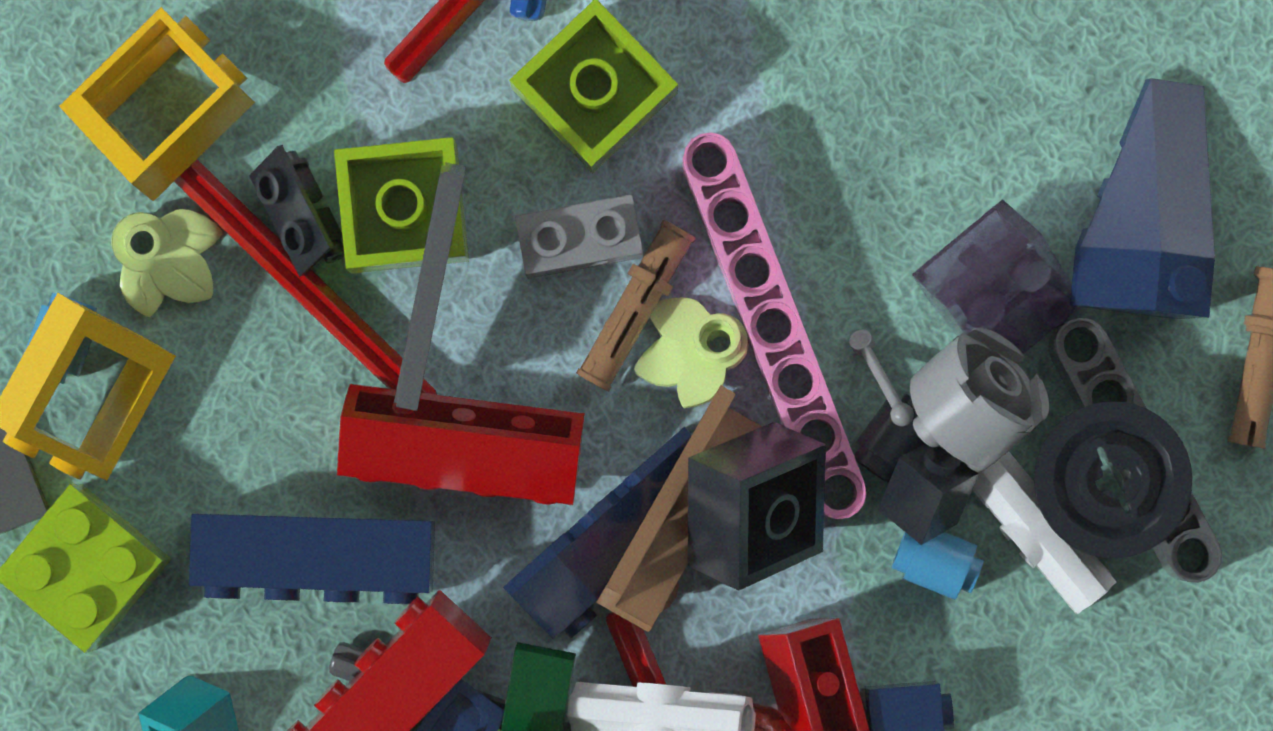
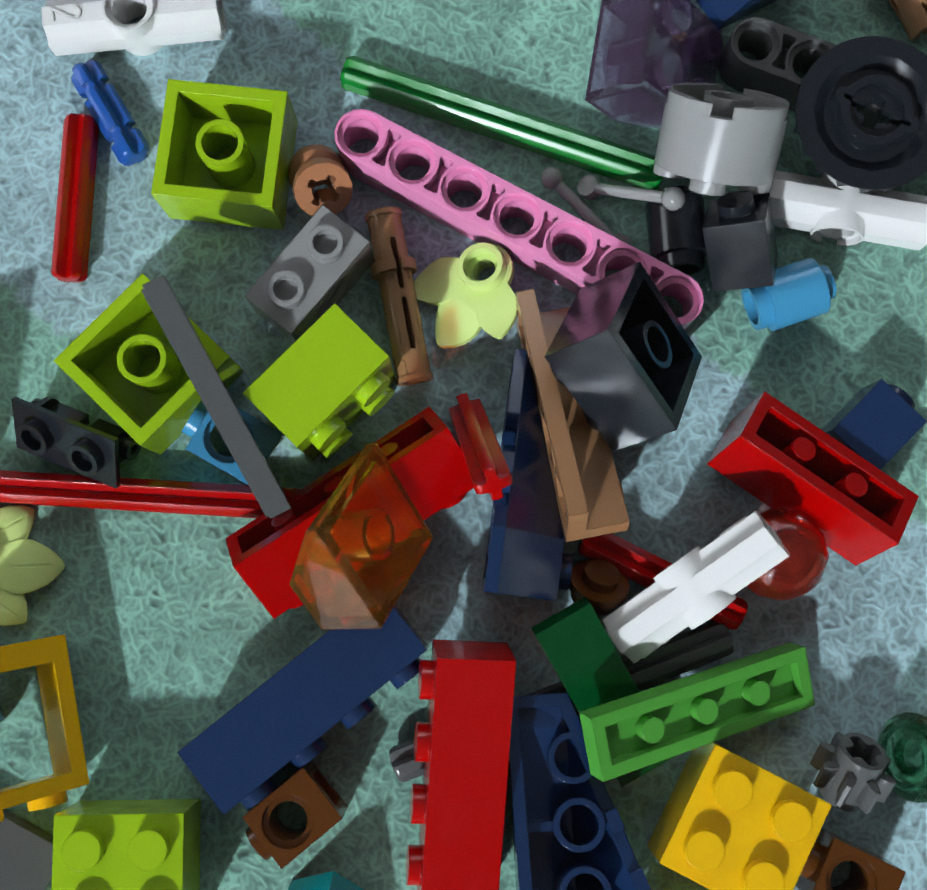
camera: 45 degrees left, 5 degrees down
none -> dark azure brick [182,401,282,485]
none -> reddish brown brick [242,760,348,869]
none -> lime brick [243,303,396,461]
none -> nougat wheel [288,144,352,216]
none -> clear orange slope [289,443,433,630]
none -> green axle [340,56,663,190]
none -> red axle [449,393,513,500]
none -> light grey hinge [541,167,631,245]
none -> reddish brown plate [569,559,629,615]

